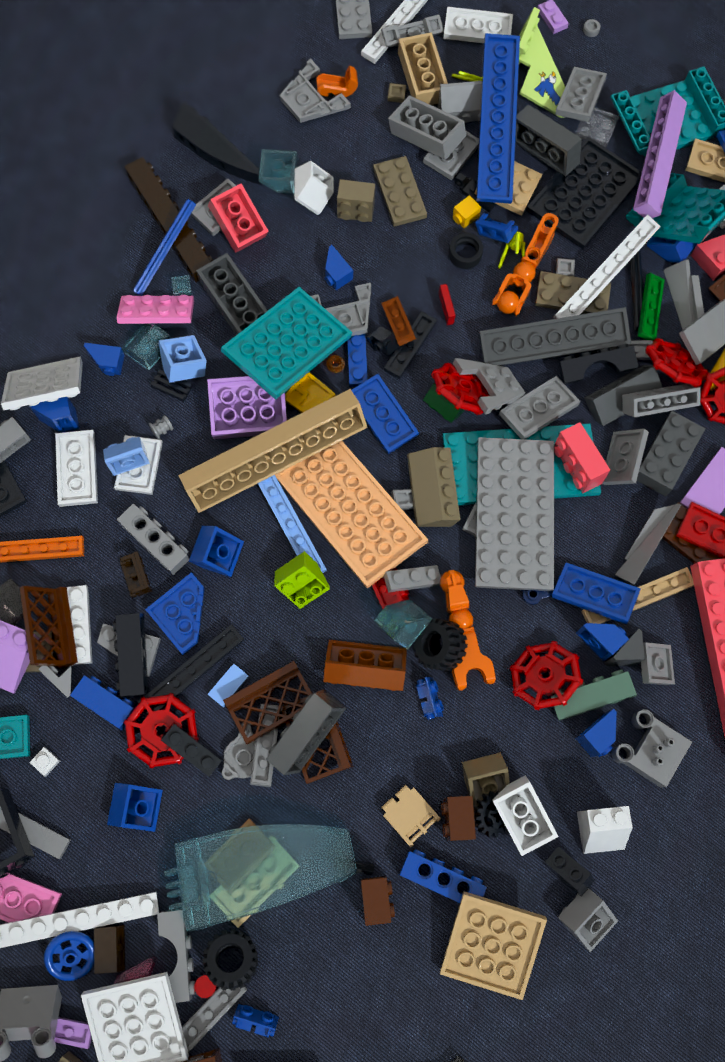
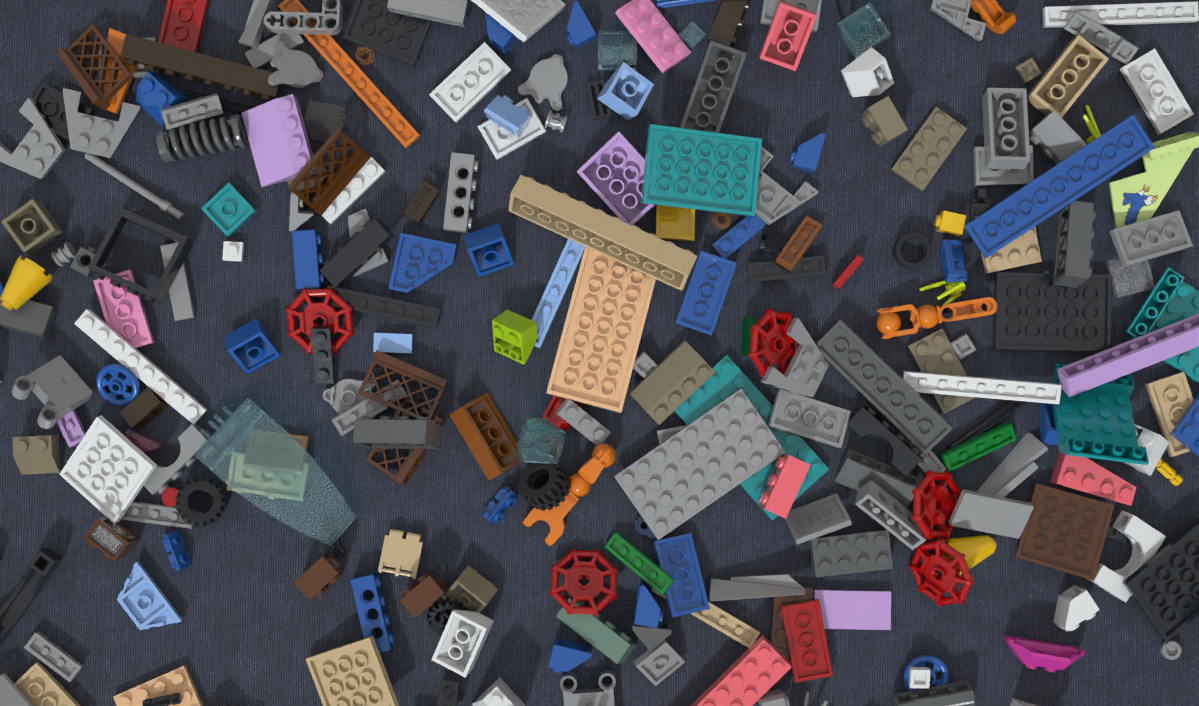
camera: 60 degrees right, 15 degrees up
none -> light grey tile [518,54,568,111]
none -> green tile [604,532,675,595]

